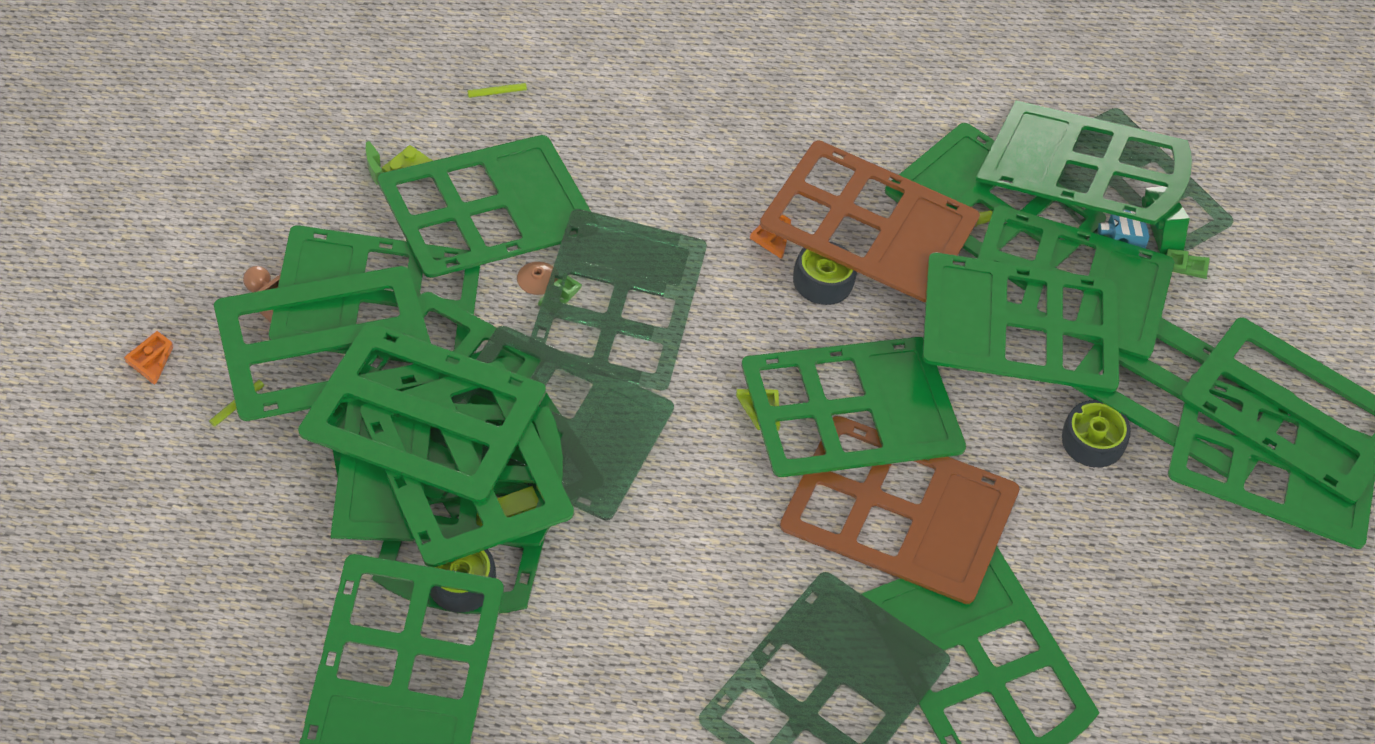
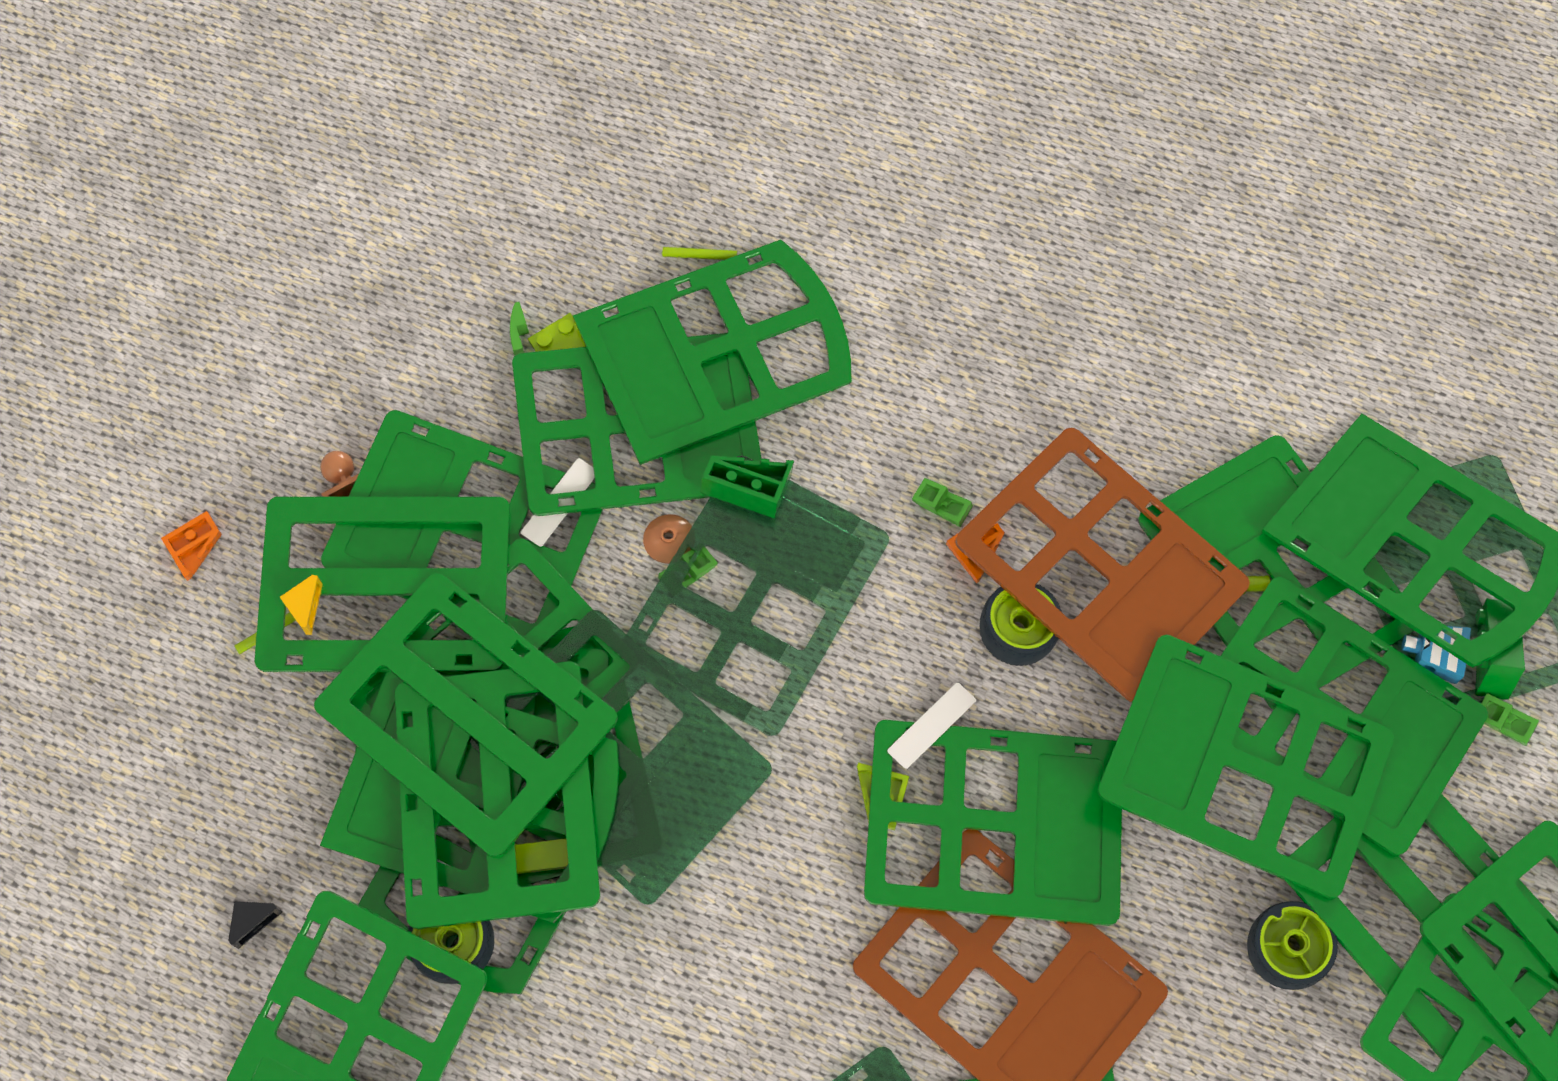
camera: 25 degrees right, 15 degrees up
none -> black slope [228,901,283,949]
none -> yellow slope [280,575,323,635]
none -> white sticker [521,458,595,547]
none -> green door [573,239,852,465]
none -> green wedge [700,456,794,518]
none -> white sticker [887,683,976,769]
none -> bright green slope [912,478,973,527]

